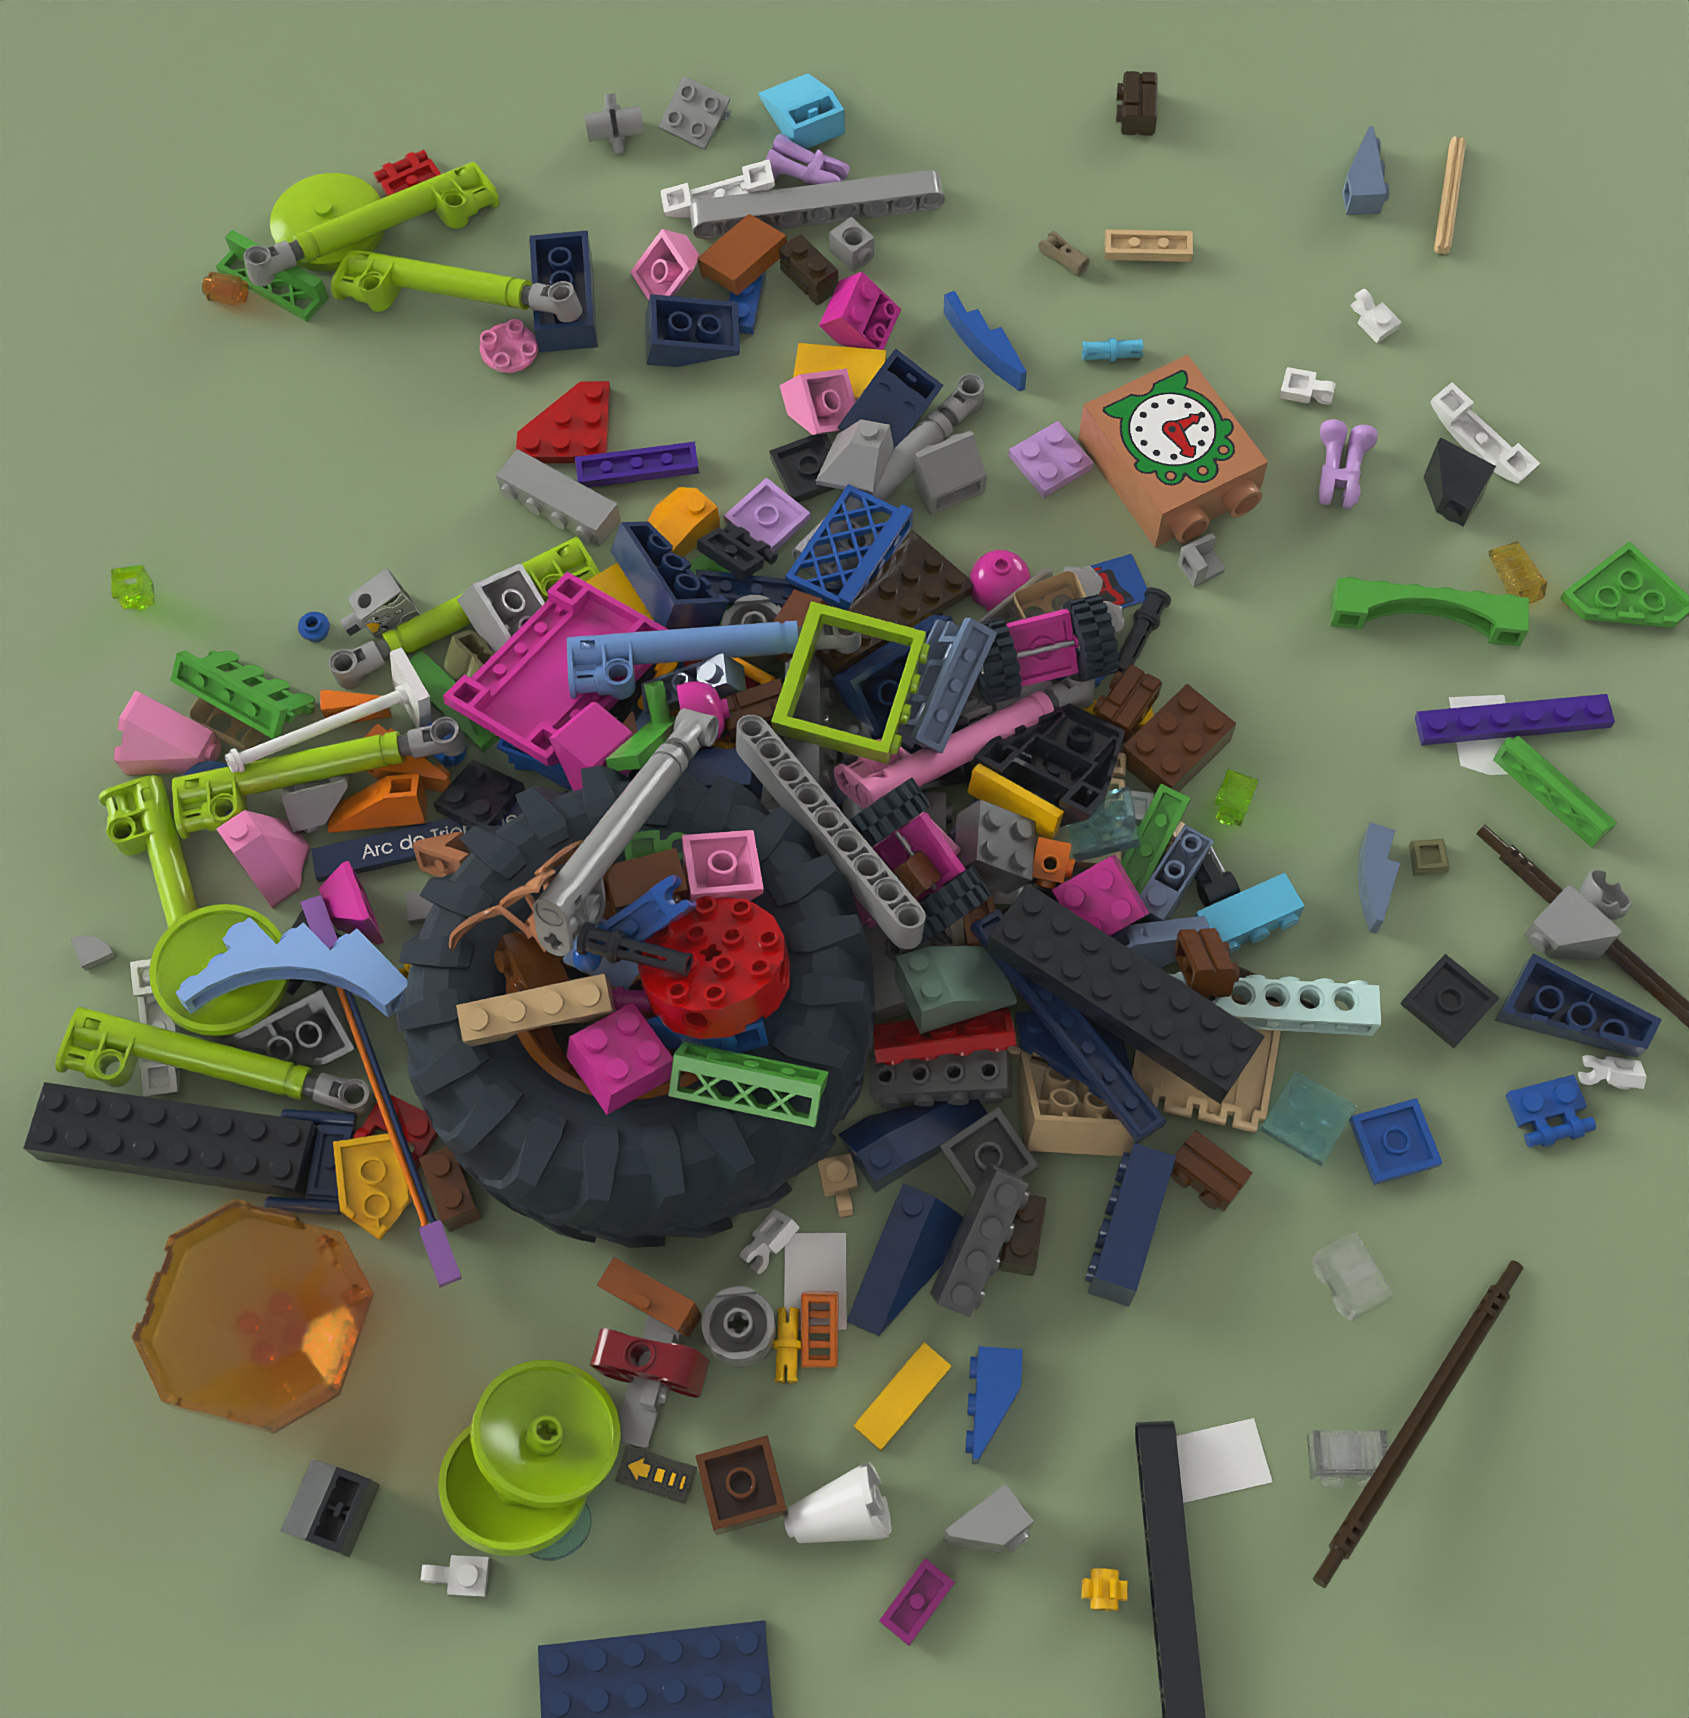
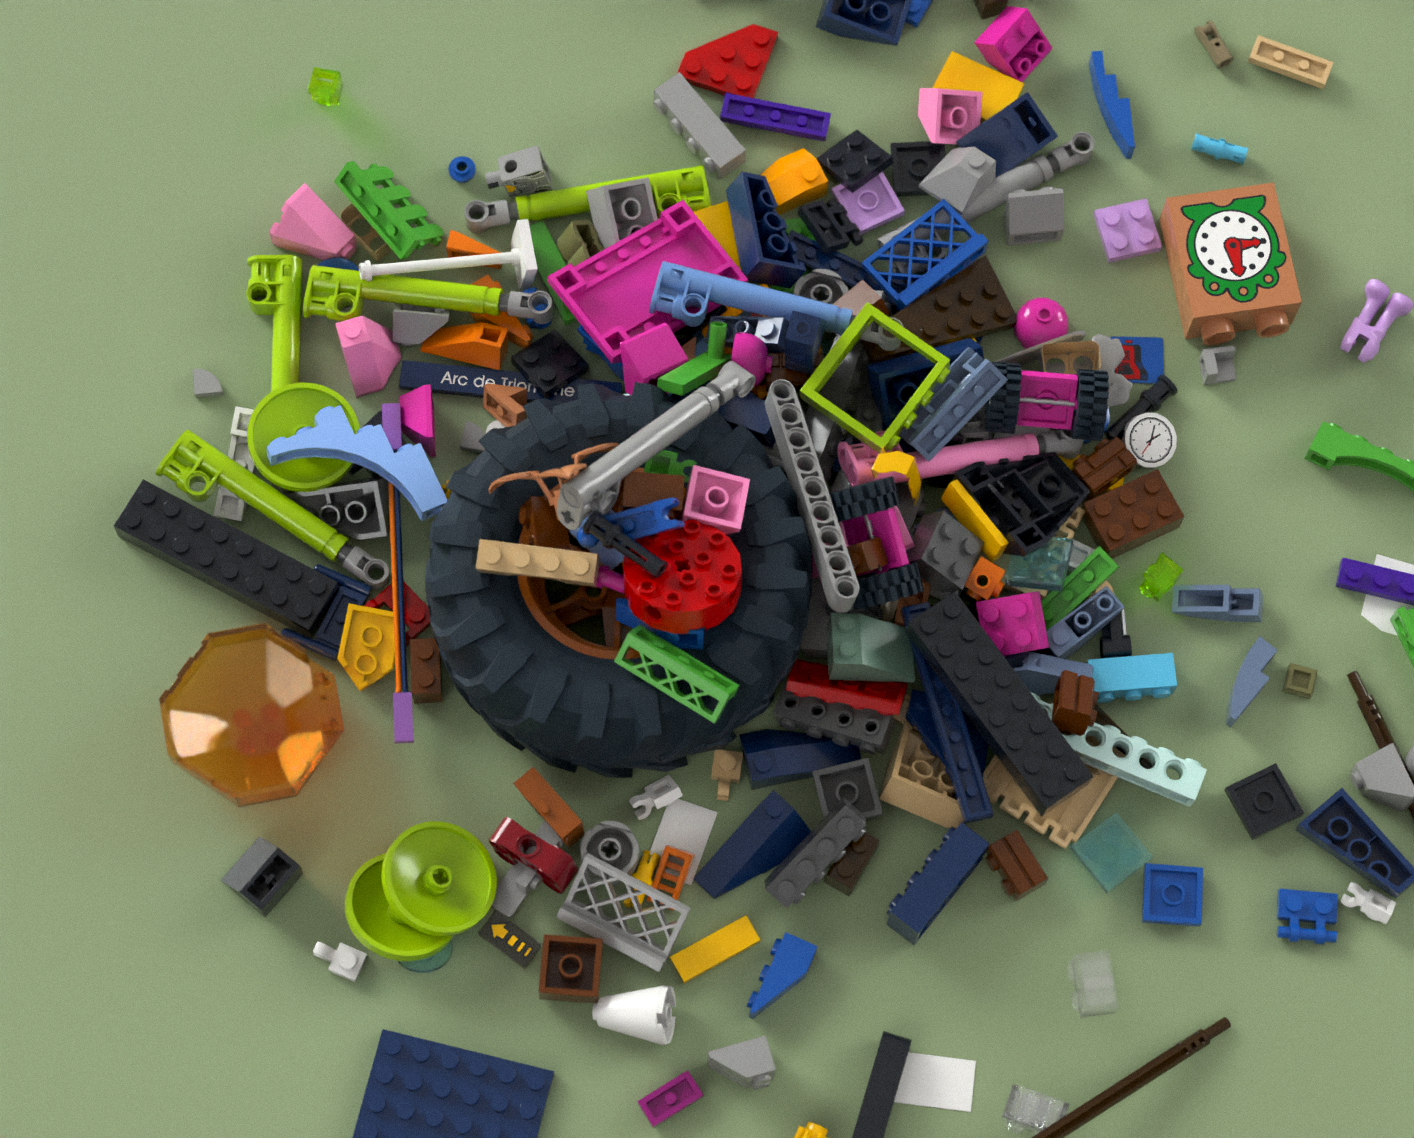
camera: 15 degrees right, 5 degrees up
dark pink brick [566,1003,673,1115] -> none
white plate [1280,367,1336,405] -> none
none -> light grey fence [556,853,691,972]
none -> dark blue slope [785,311,827,375]
none -> black plate [816,130,893,193]
none -> yellow piece [871,446,921,506]
none -> white tile [1122,413,1177,468]
none -> sand blue slope [1172,585,1263,622]

